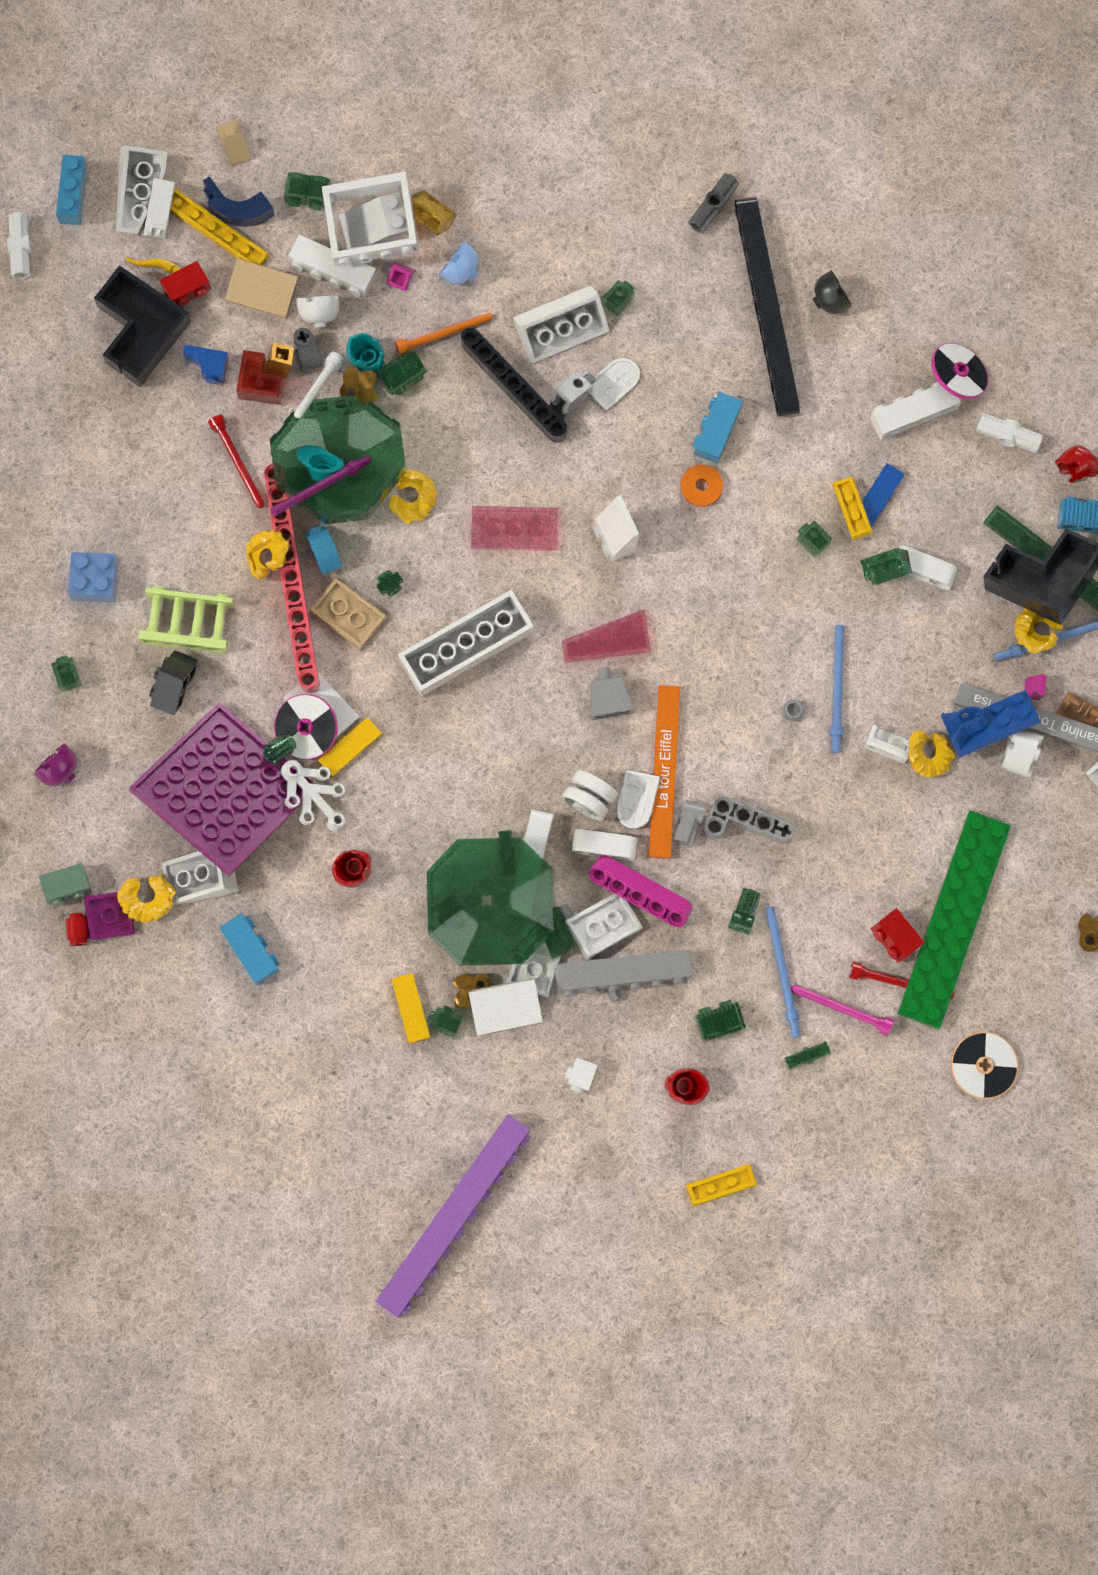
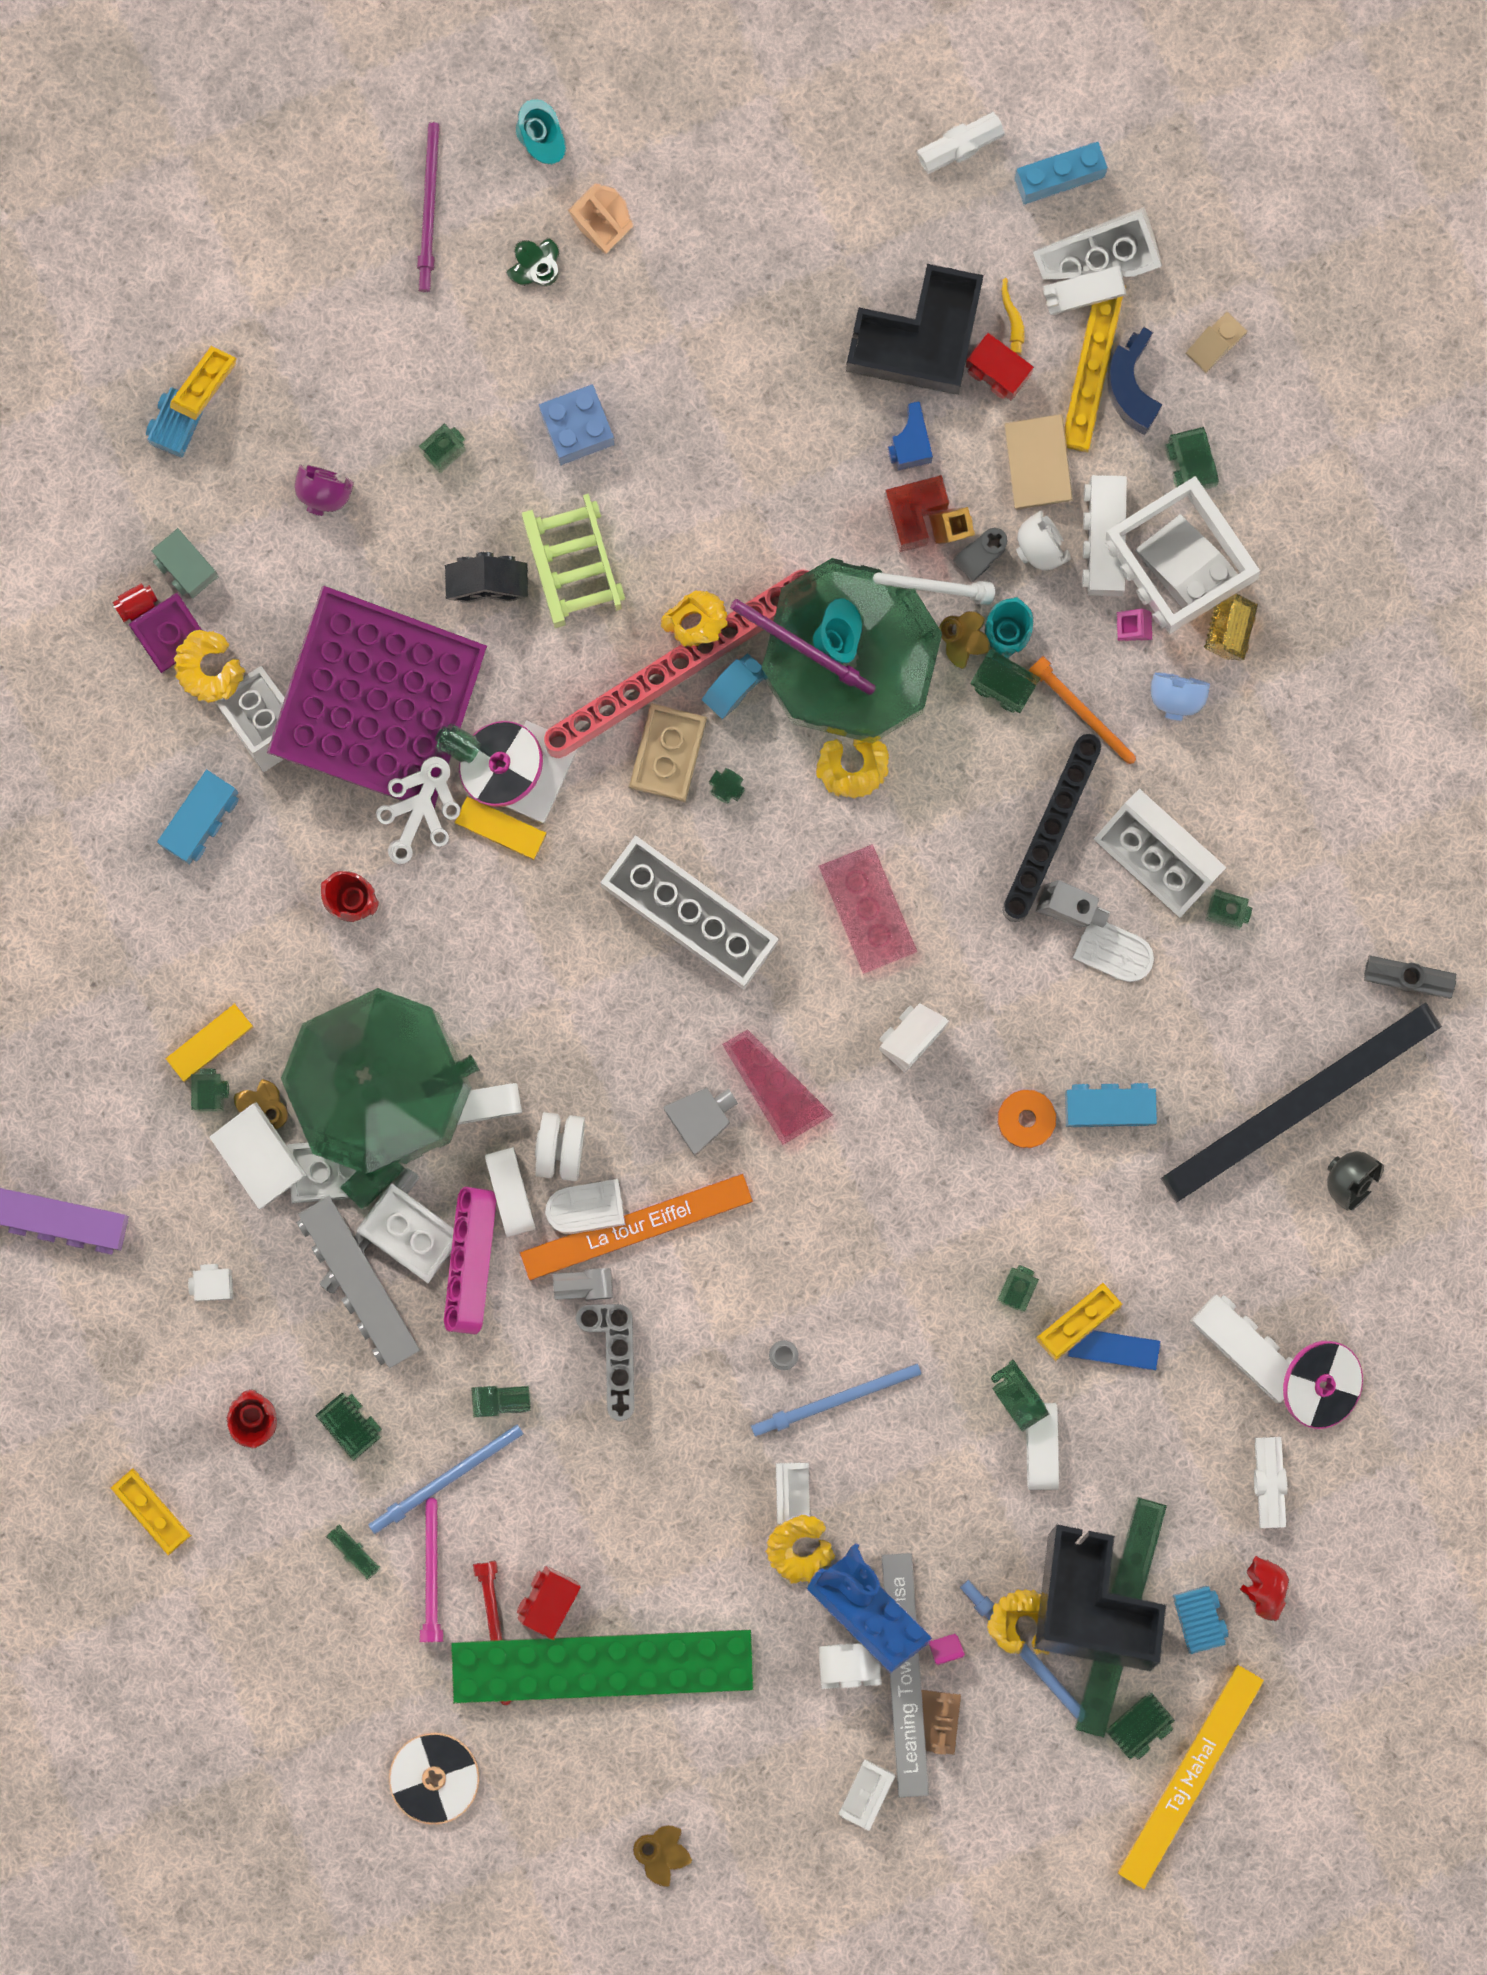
camera: 70 degrees right, 5 degrees up
red piece [207,414,264,508] -> none

